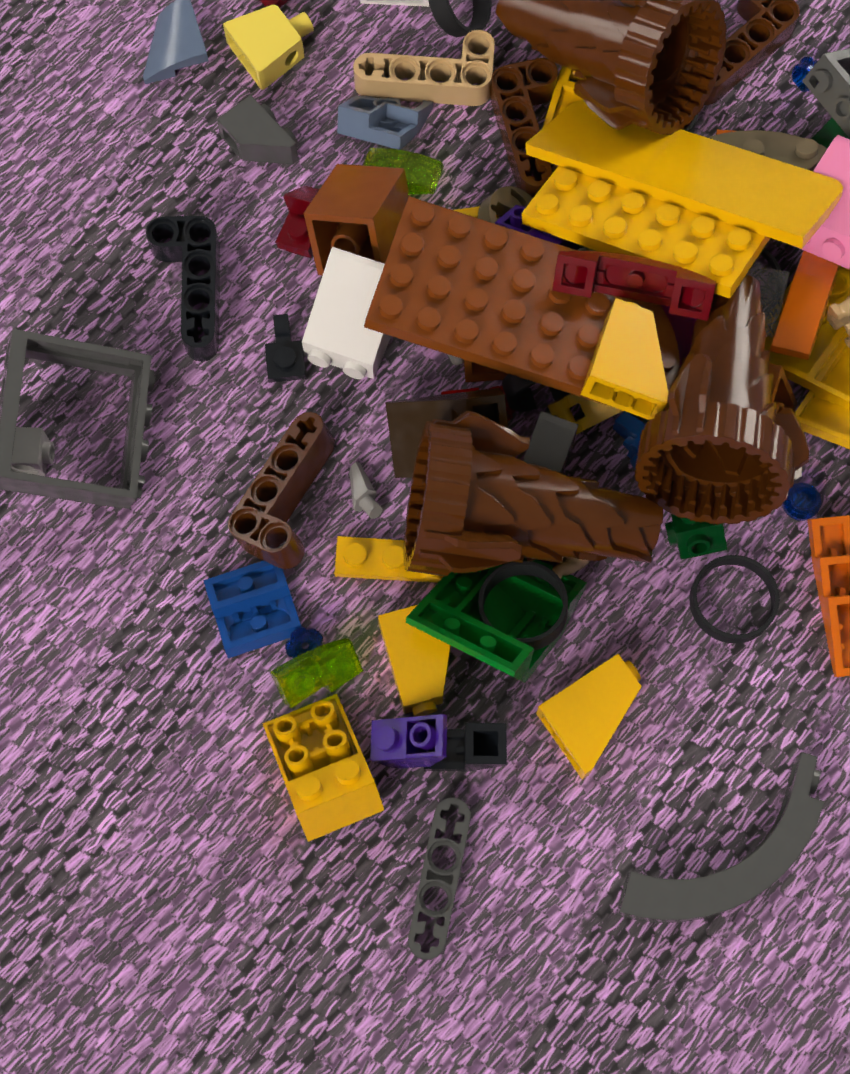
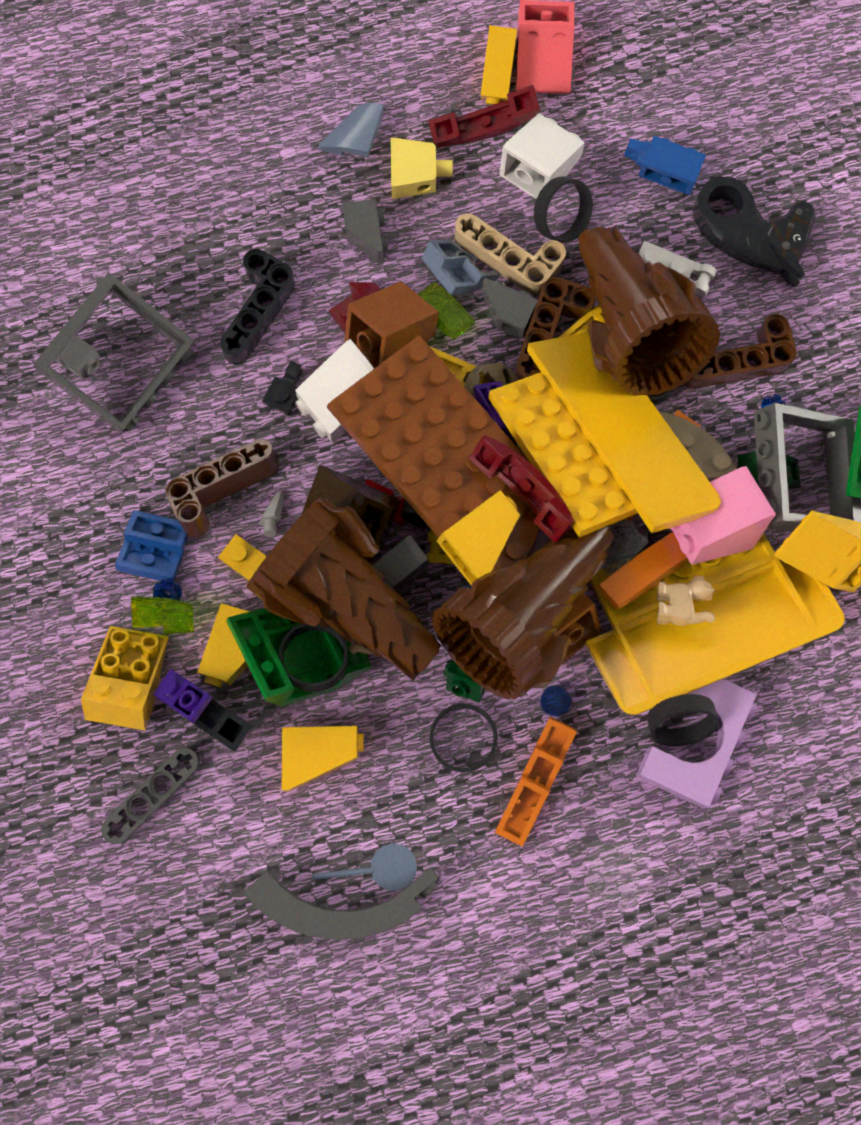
camera: 30 degrees right, 5 degrees up
none -> sand blue piece [312,843,417,891]
none -> dark grey slope [482,278,538,339]

